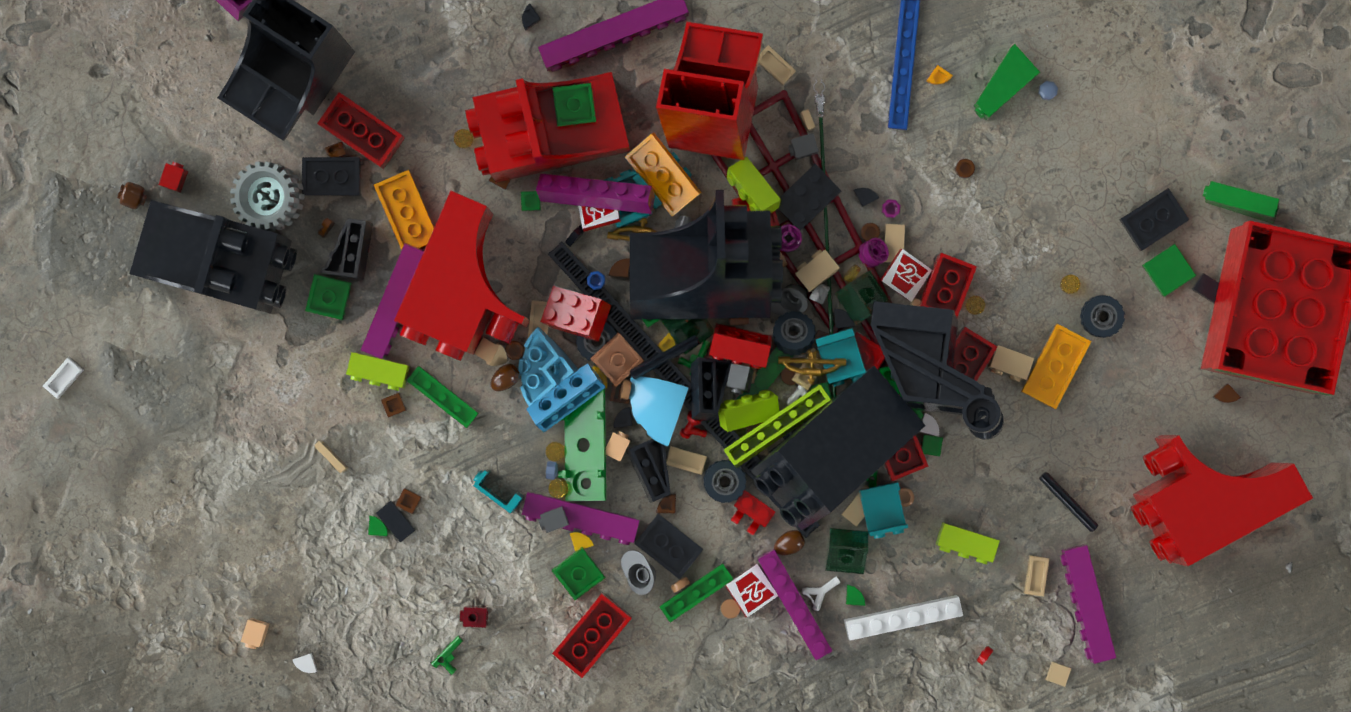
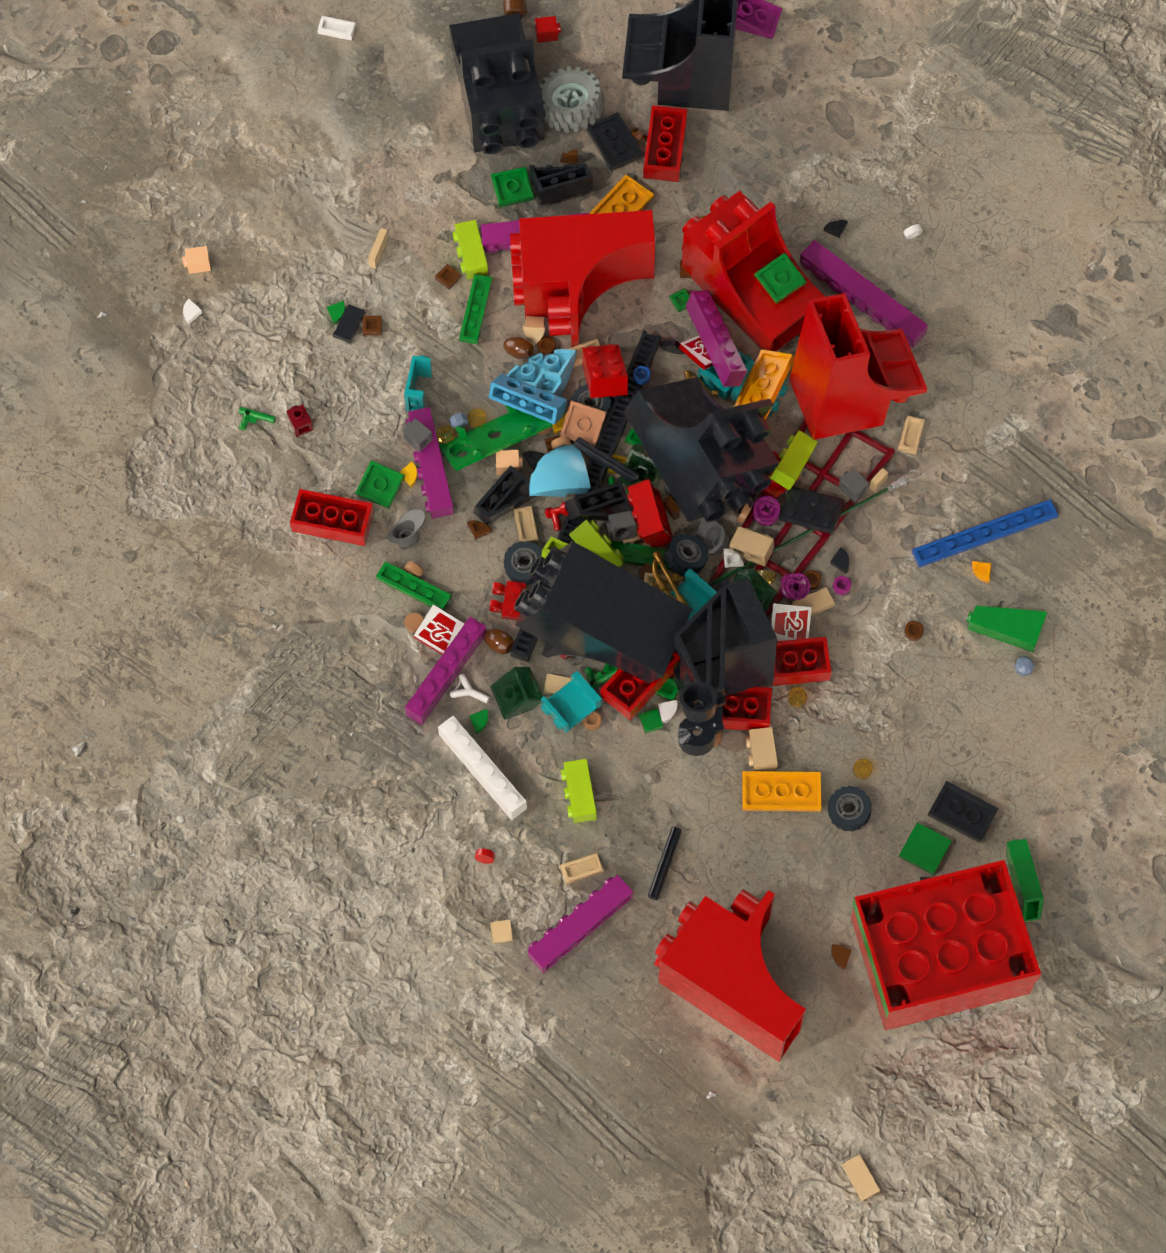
camera: 65 degrees right, 20 degrees down
black plate [634,513,703,580] -> none

